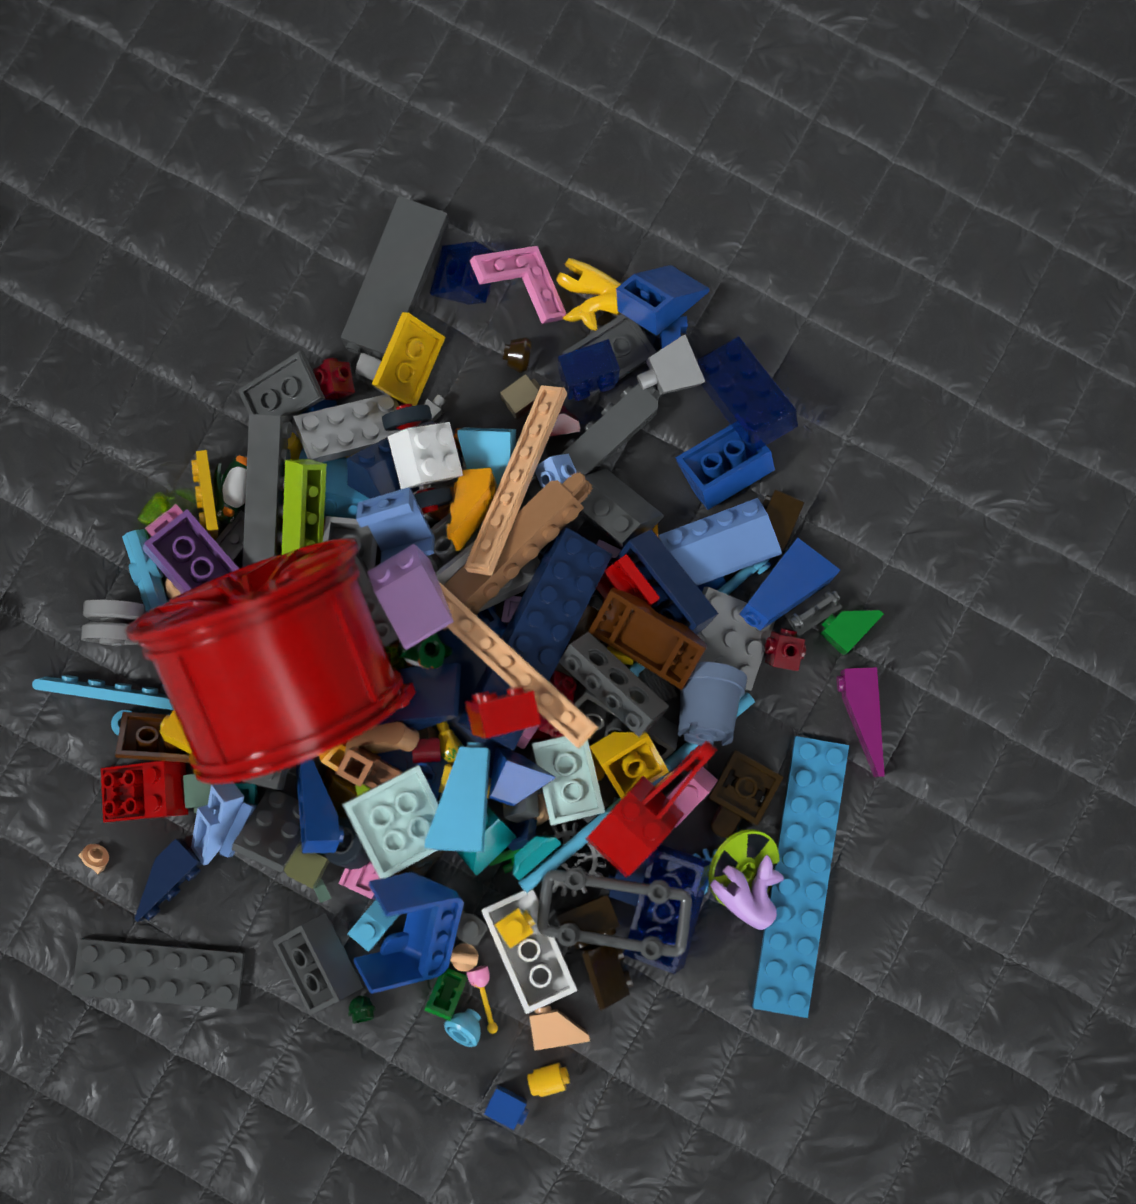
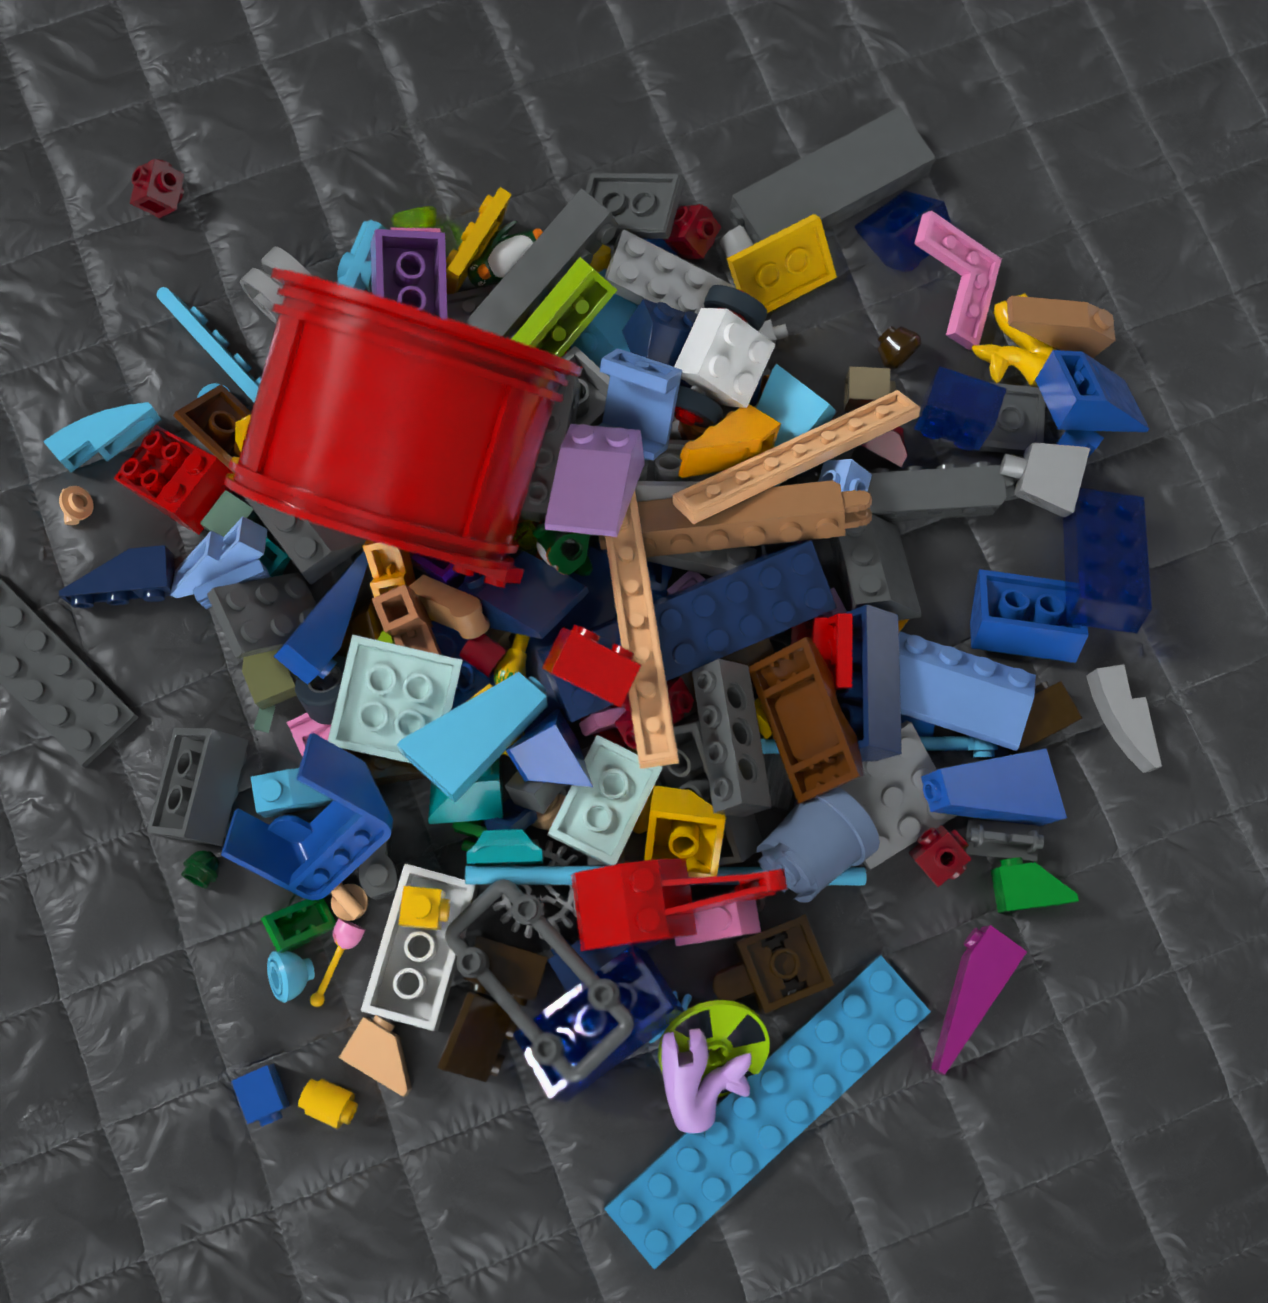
camera: 35 degrees right, 5 degrees down
none -> medium azure slope [43,402,162,473]
none -> medium nougat slope [1007,296,1116,358]
none -> light grey slope [1086,664,1162,773]

